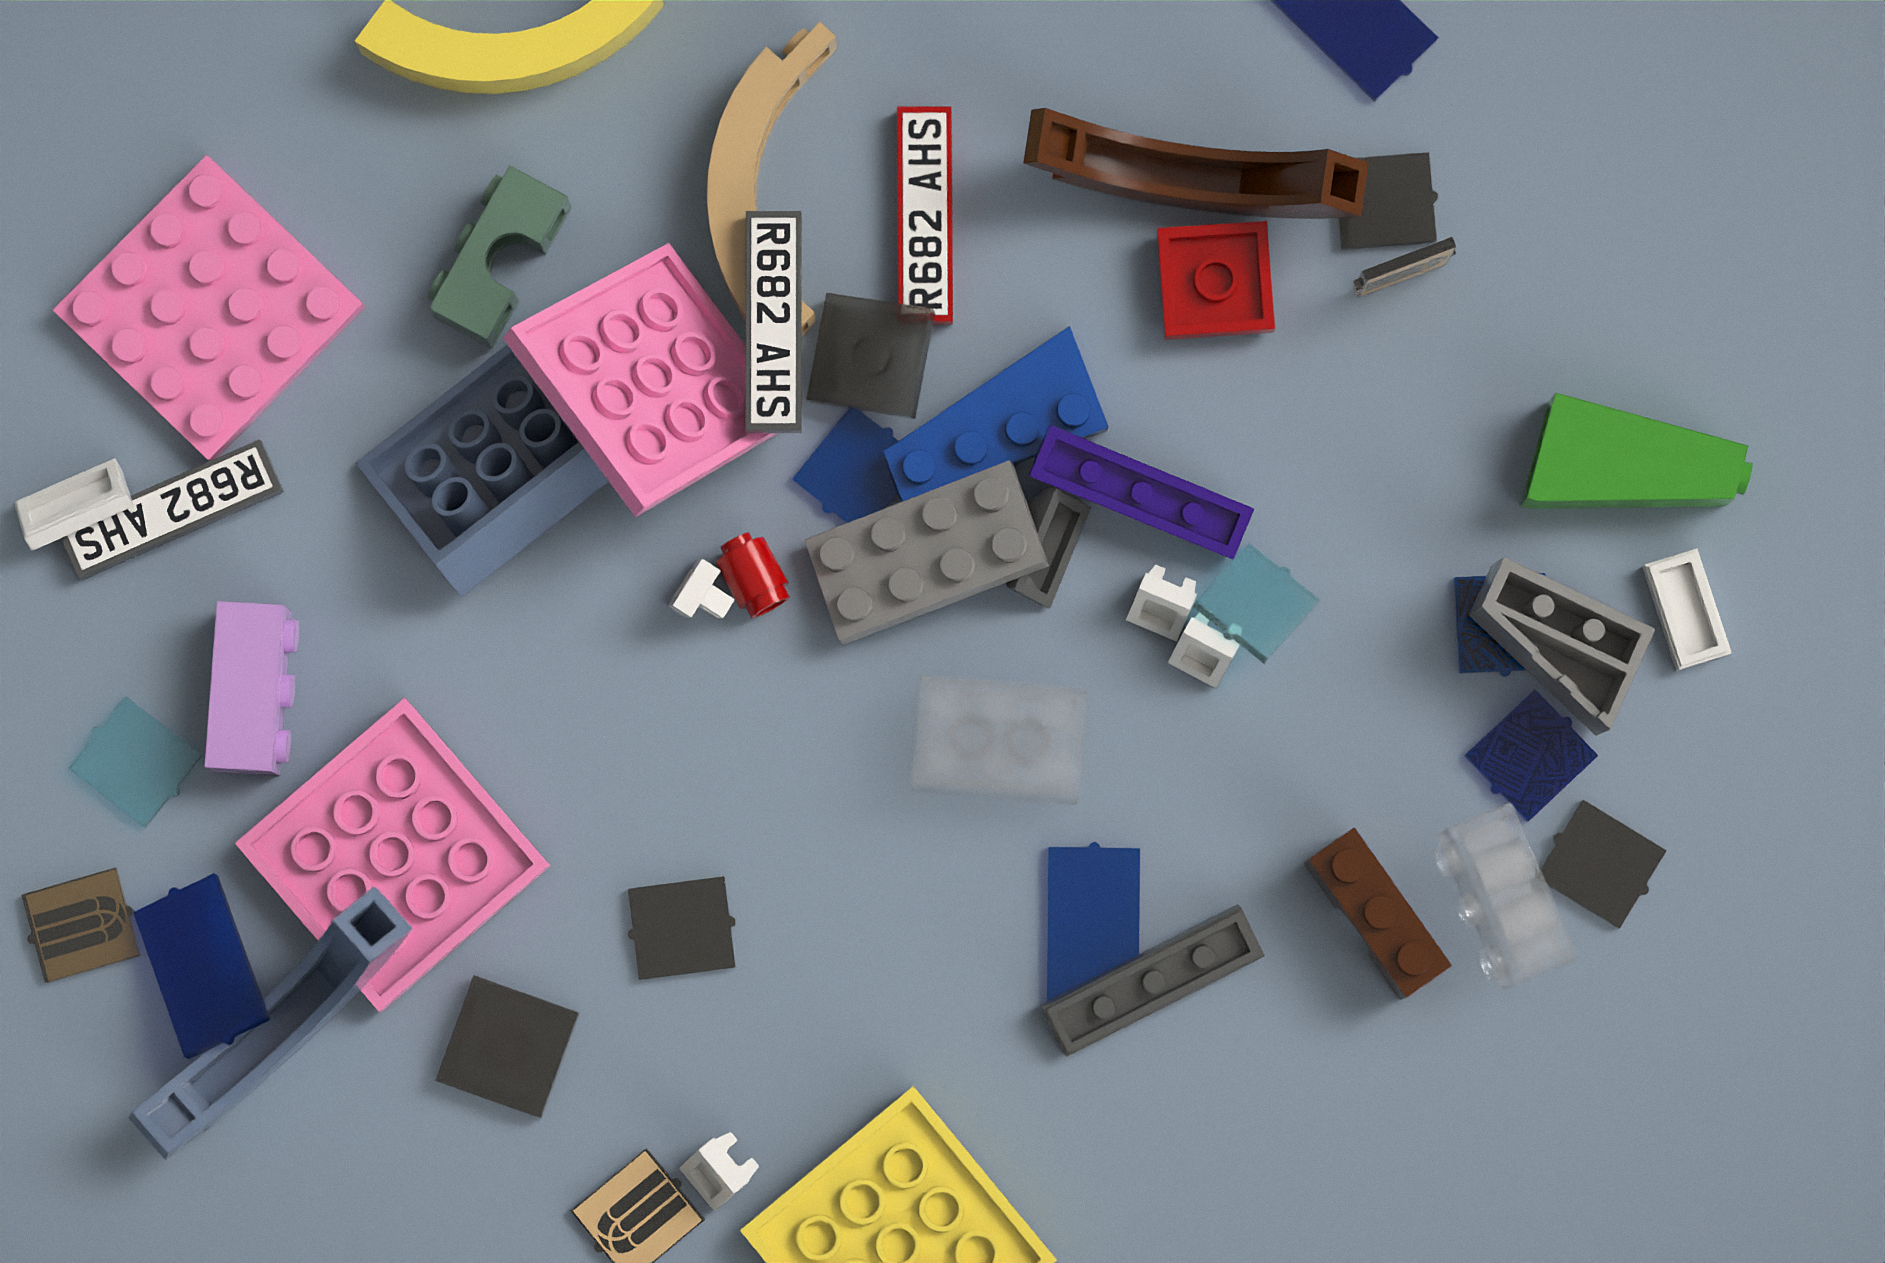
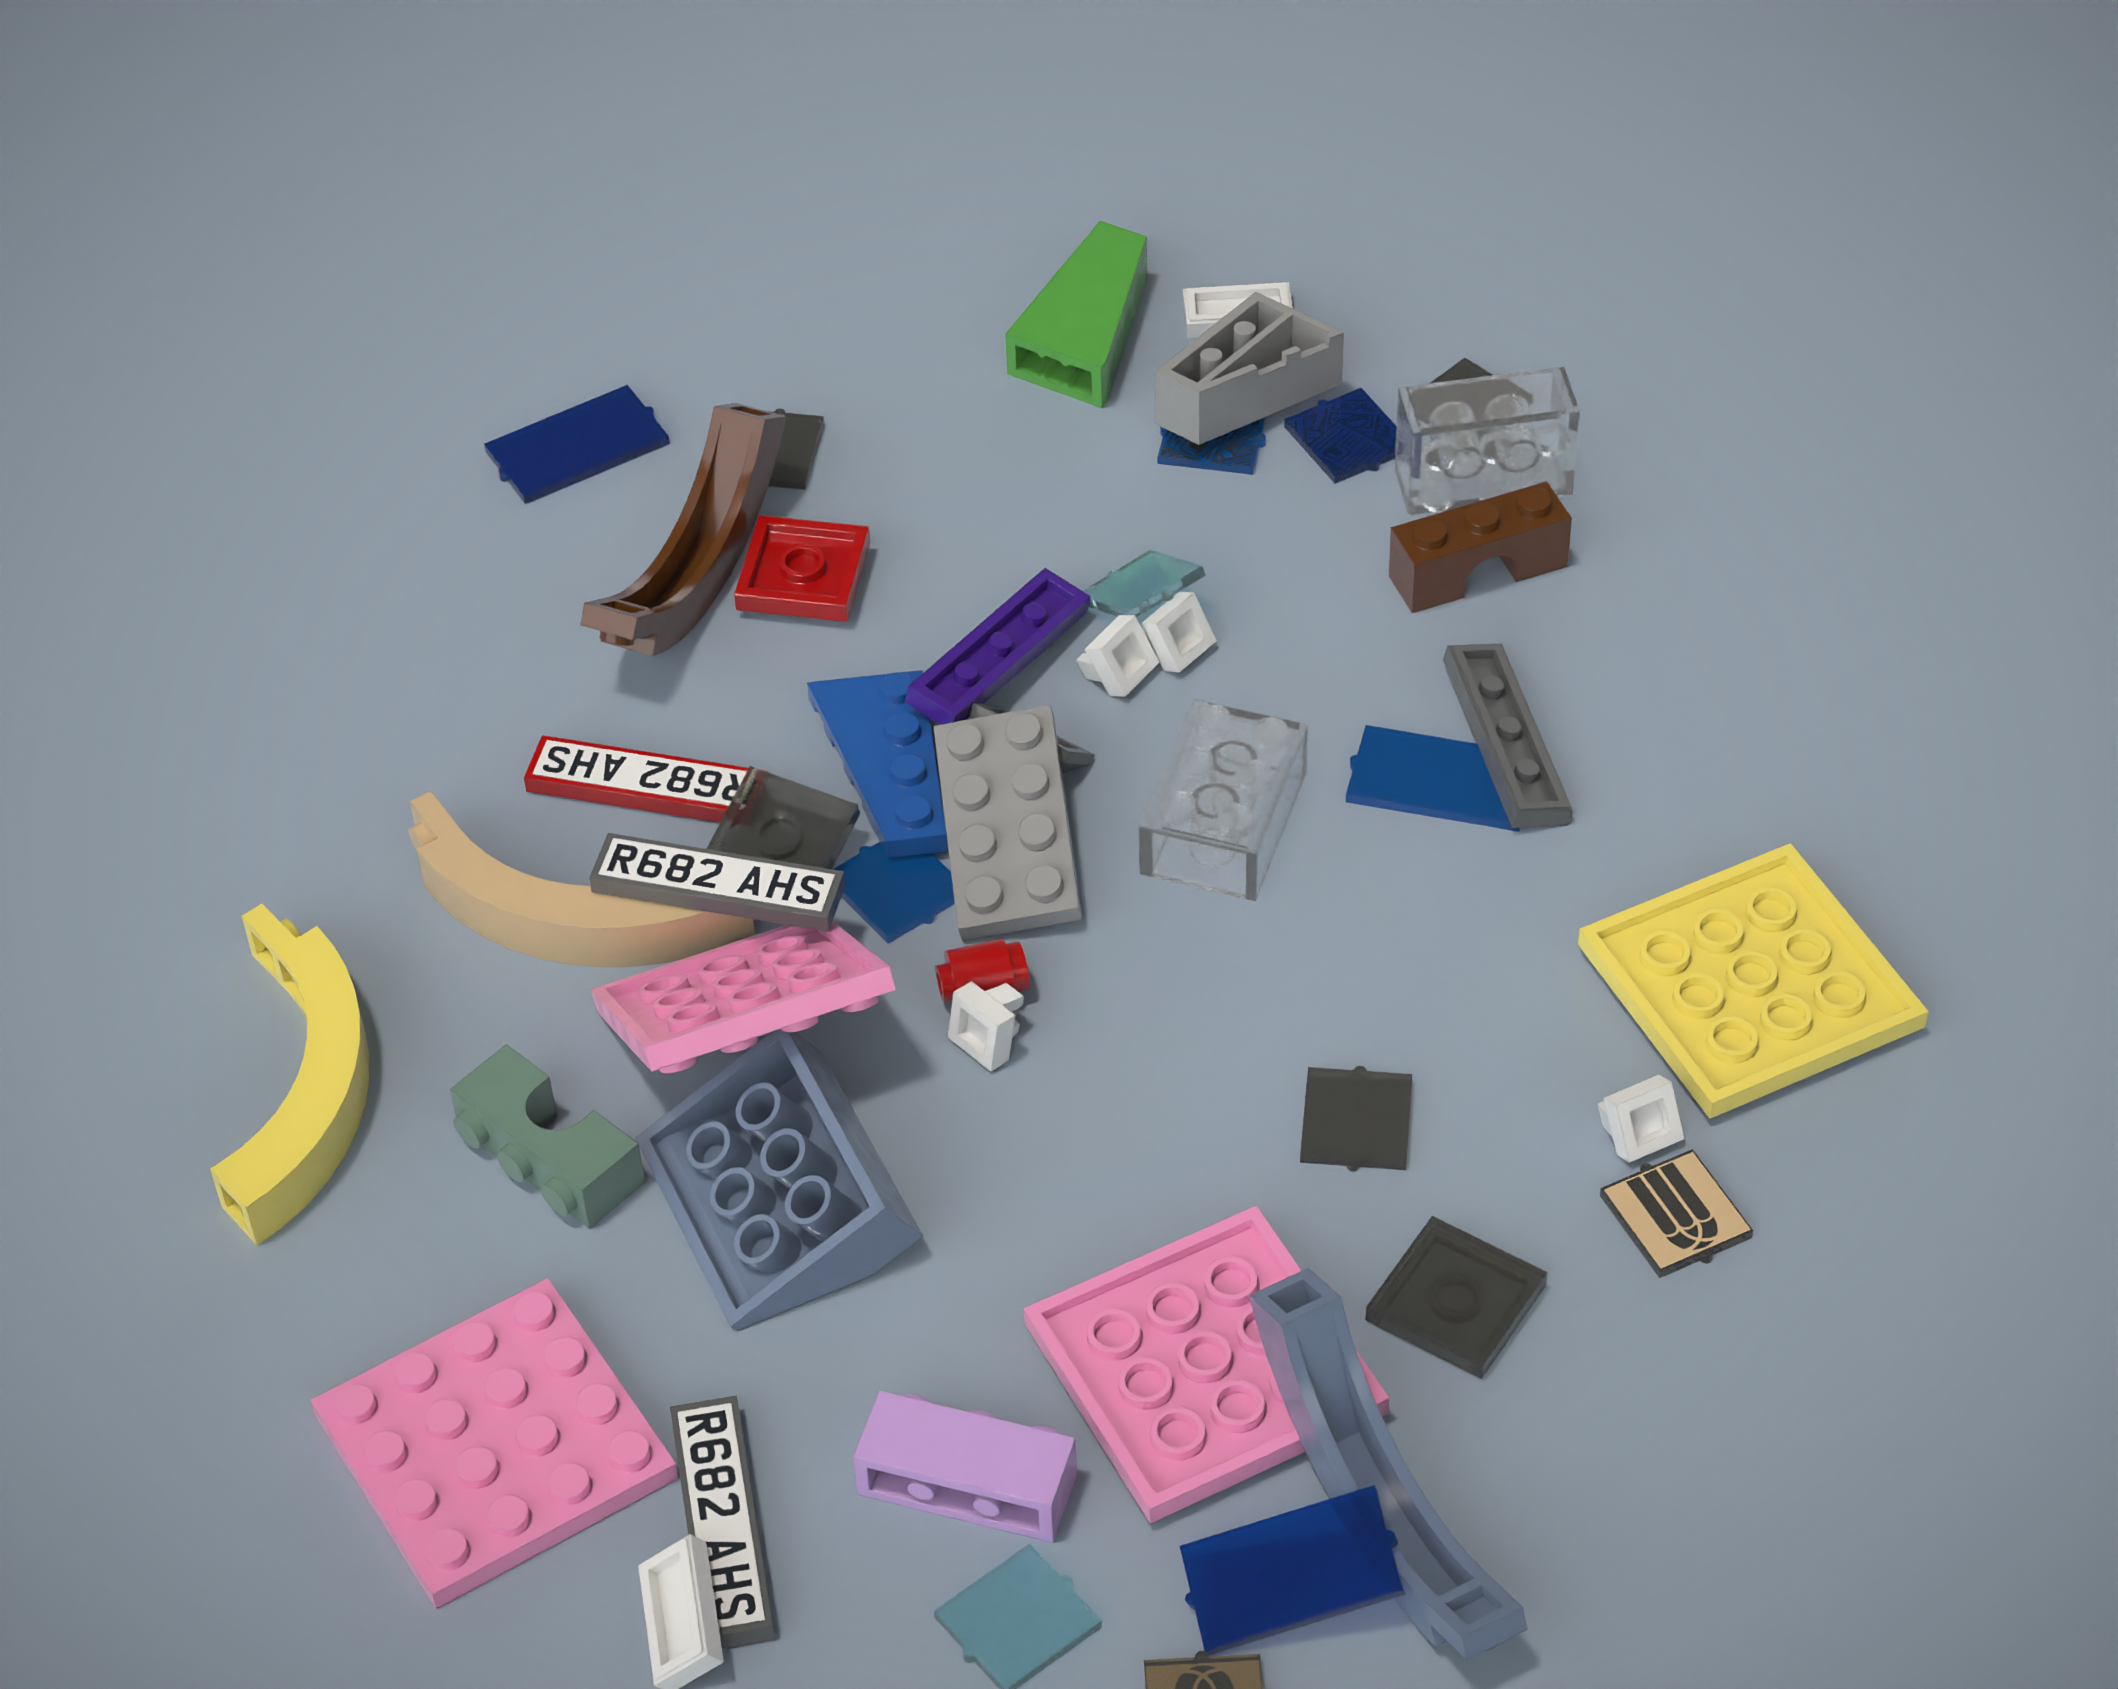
camera: 75 degrees left, 35 degrees down
clear smoke piece [1352,237,1456,298] -> none

